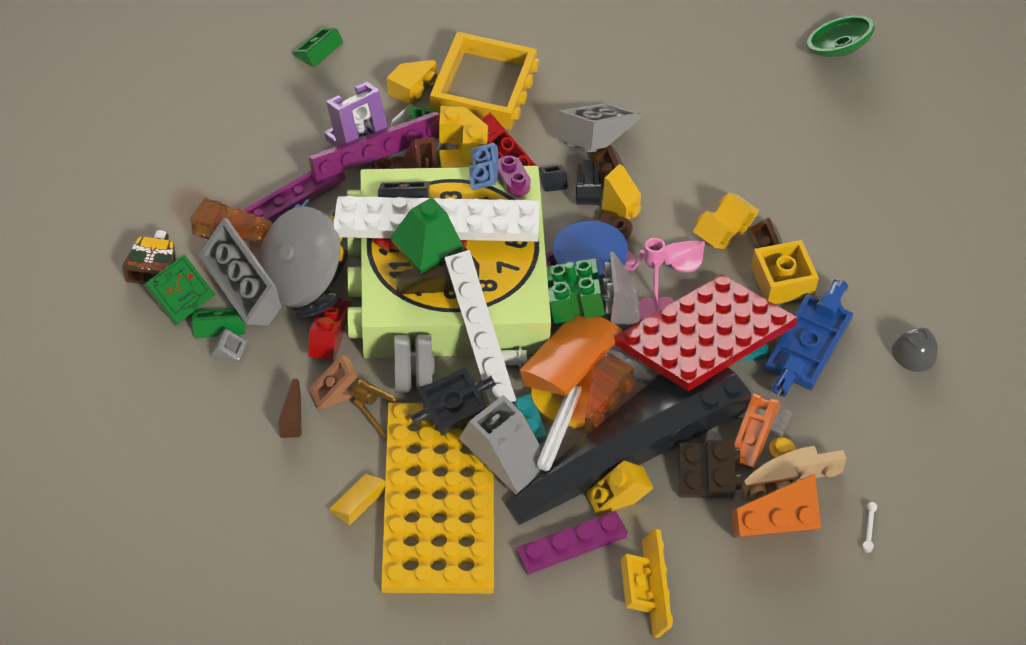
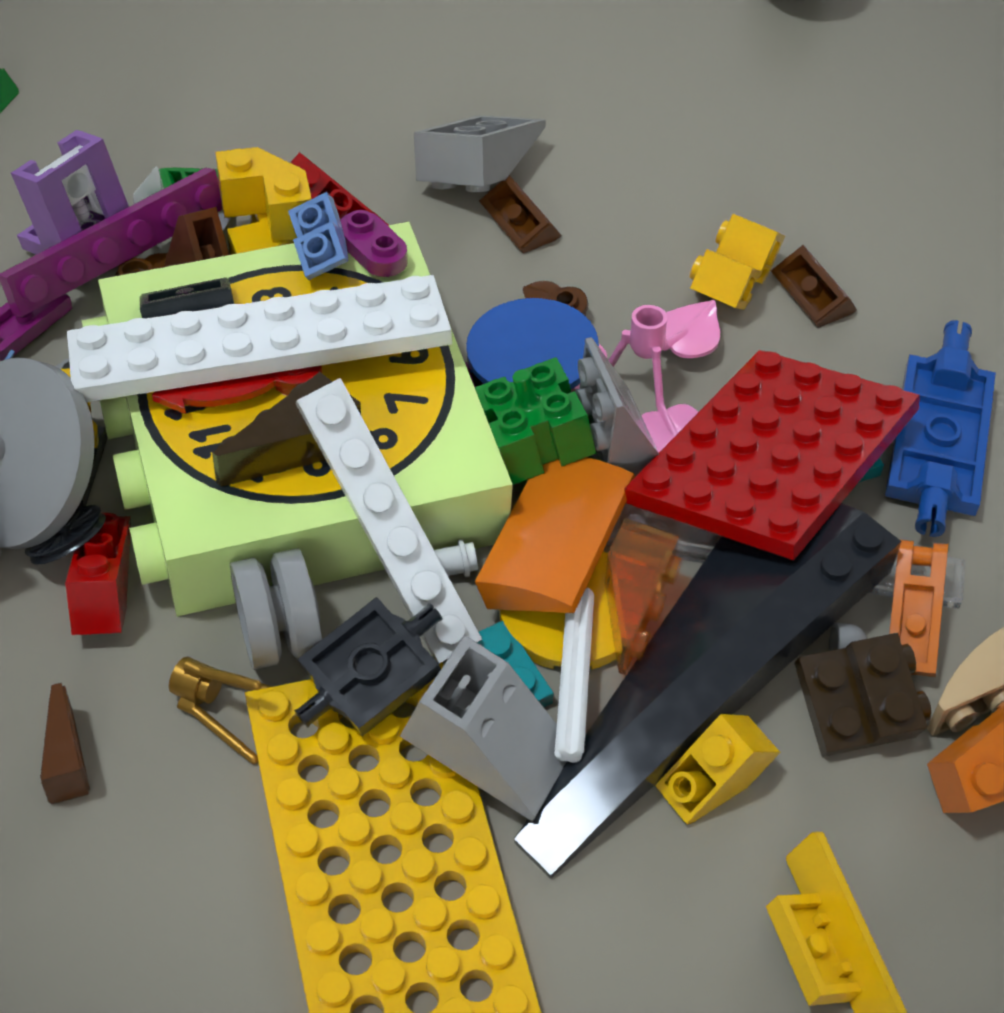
camera: 15 degrees left, 0 degrees up
nougat slope [309,355,358,409] -> none
yellow slope [329,474,386,526] -> none
yellow slope [387,60,438,105] -> none
green slope [391,197,463,274] -> none
yellow window [430,31,540,130] -> none
magenta plate [516,510,628,575] -> none
black slope [539,165,568,192] -> none
black piece [576,160,601,205] -> none
yellow slope [602,164,641,220] -> none
yellow brick [751,240,819,304] -> none
yellow plate [769,437,796,459] -> none

